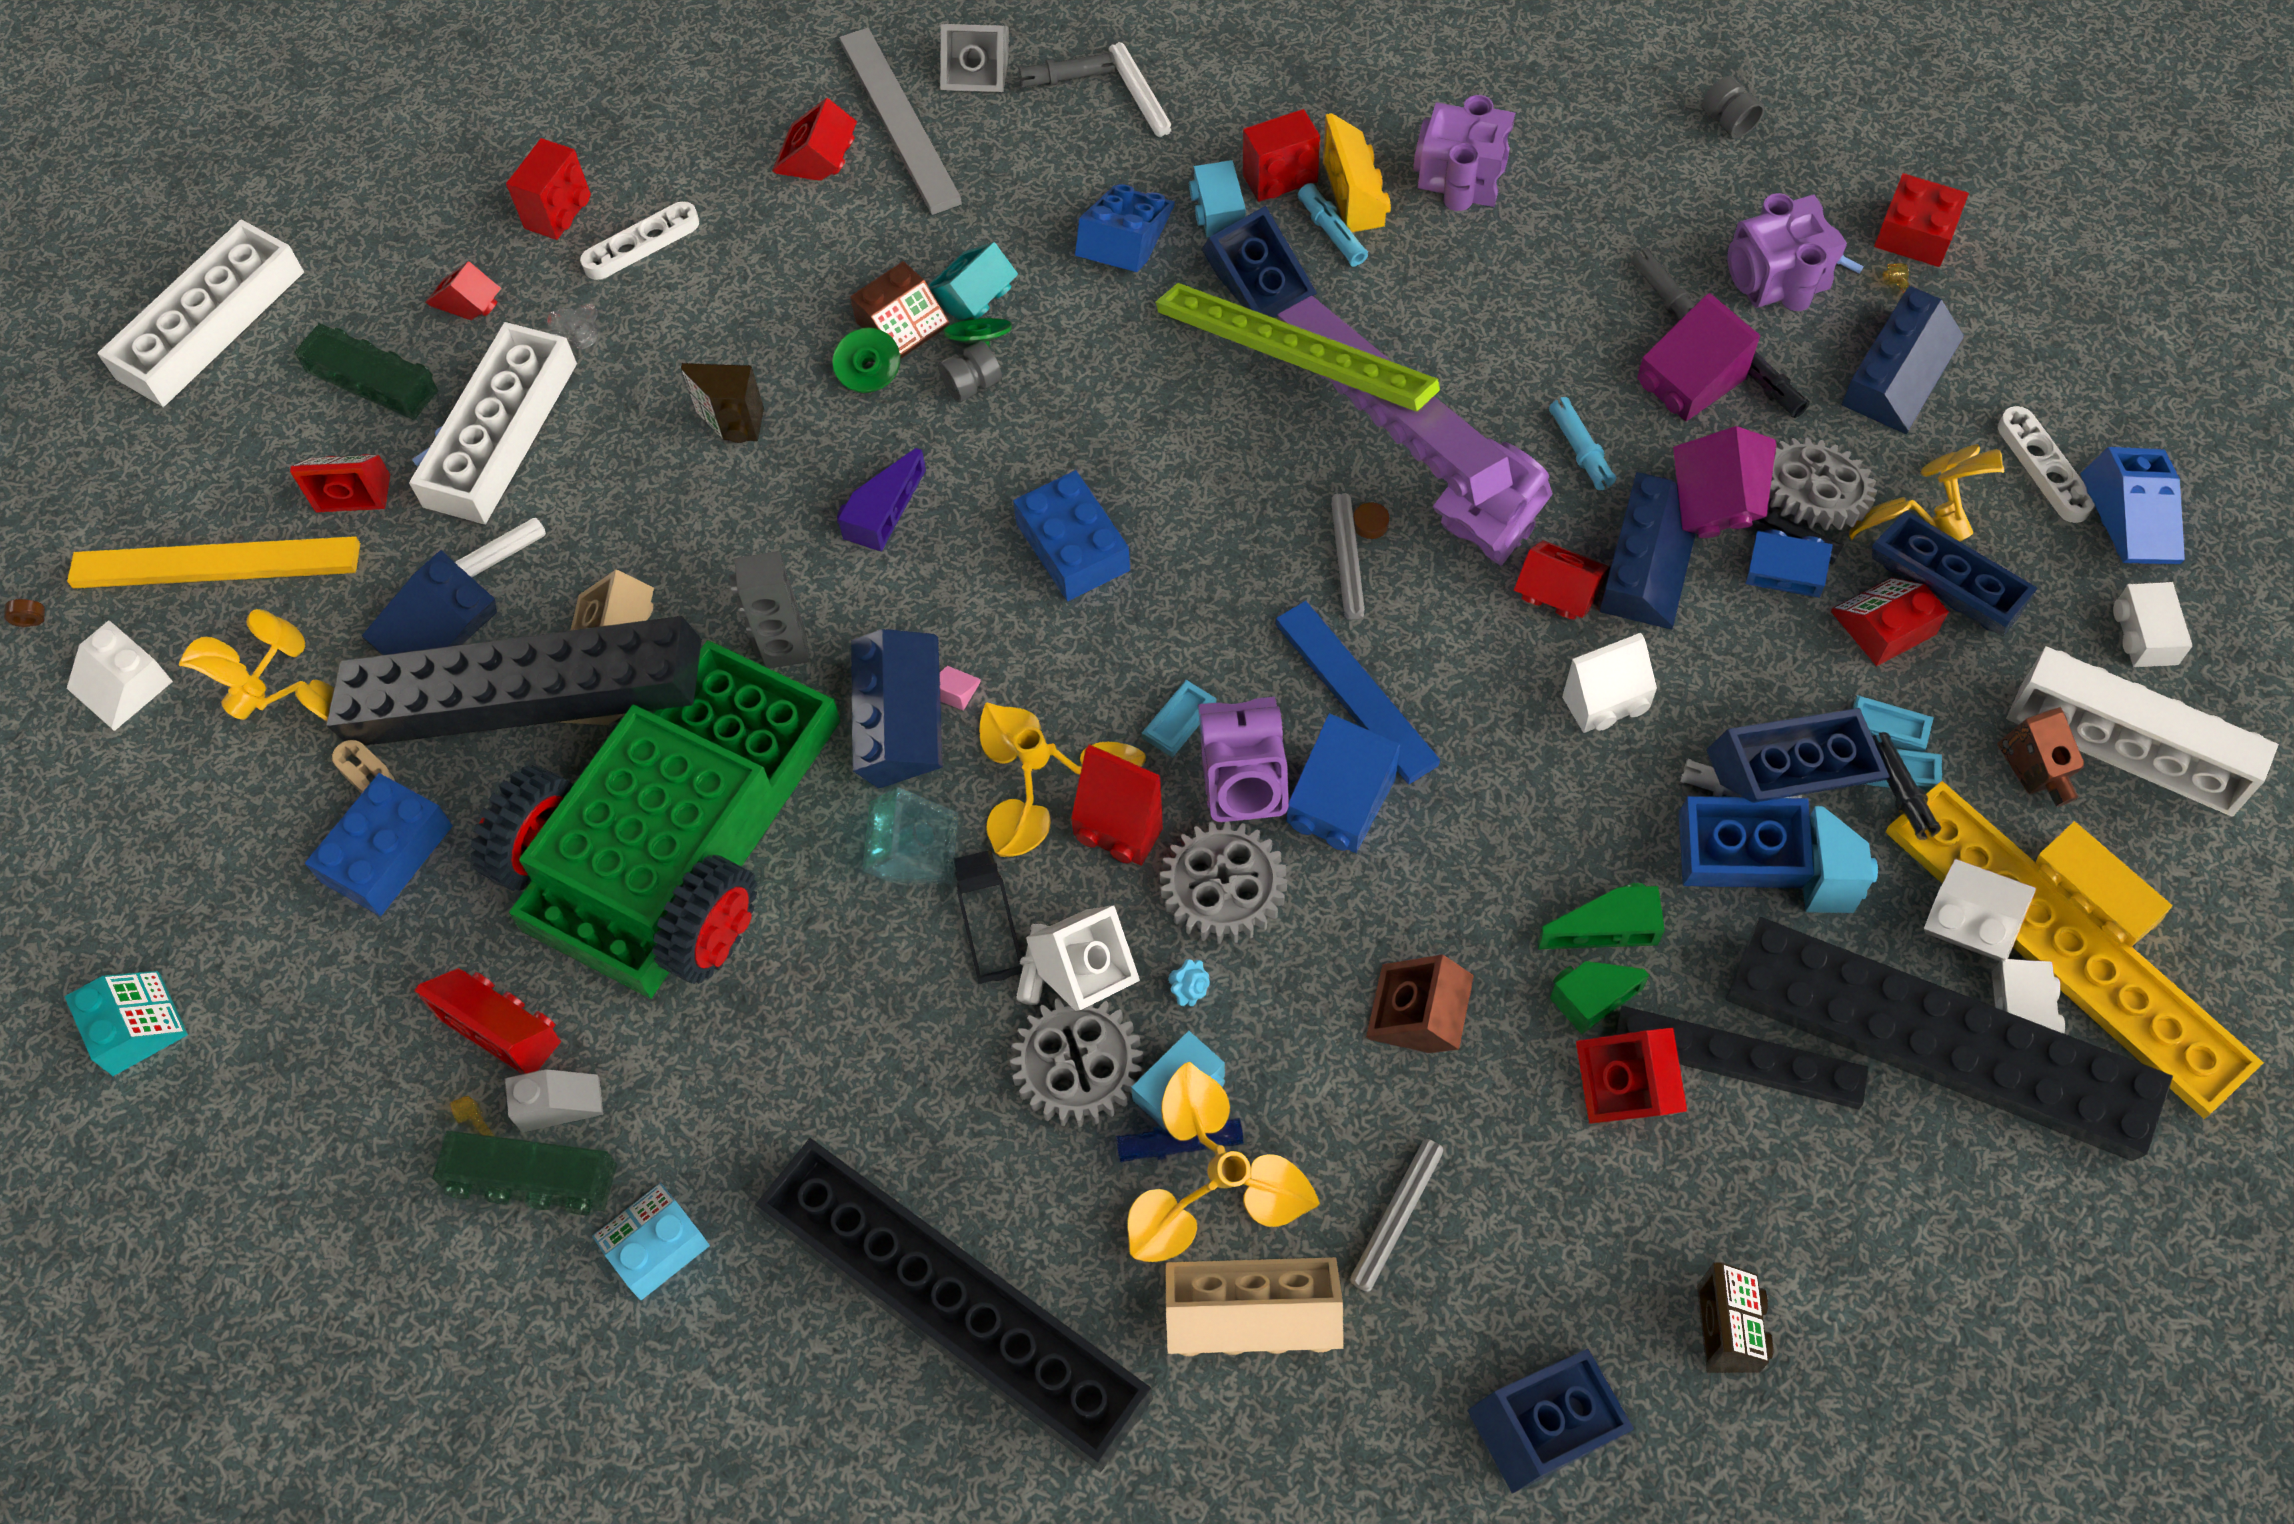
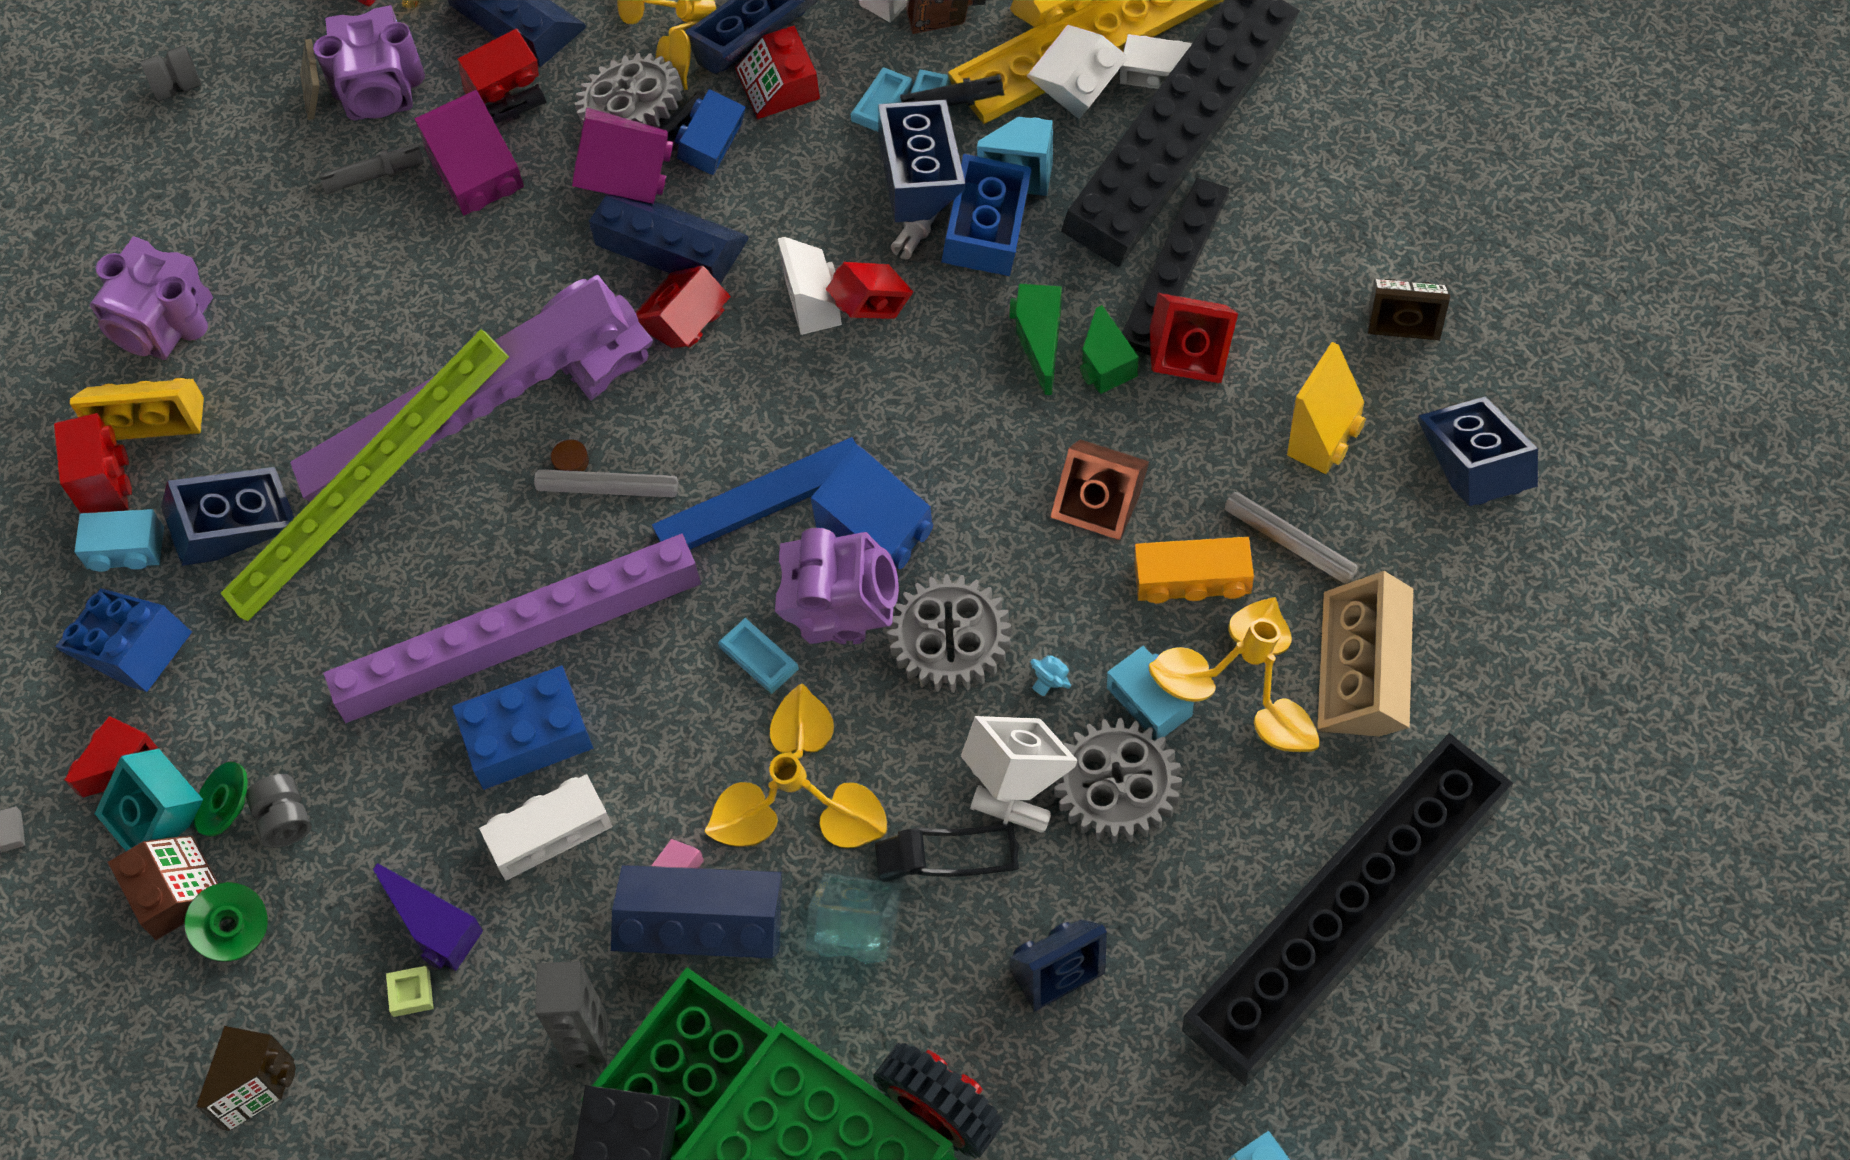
camera: 80 degrees left, 0 degrees up
red slope [1071,744,1163,866] -> none
clear blue pin [1116,1118,1244,1163] -> none
medium azure pin [1297,183,1368,267] -> none
medium azure pin [1549,397,1617,490] -> none
none -> red slope [64,716,159,798]
none -> dark tan piece [300,39,320,120]
none -> medium lavender brick [324,534,701,723]
none -> yellowish green plate [386,966,434,1017]
none -> red slope [457,28,539,104]
none -> white brick [479,774,613,881]
none -> red brick [826,262,913,319]
none -> dark blue slope [1009,919,1107,1012]
none -> light orange brick [1134,537,1254,604]
none -> yellow slope [1287,342,1366,474]

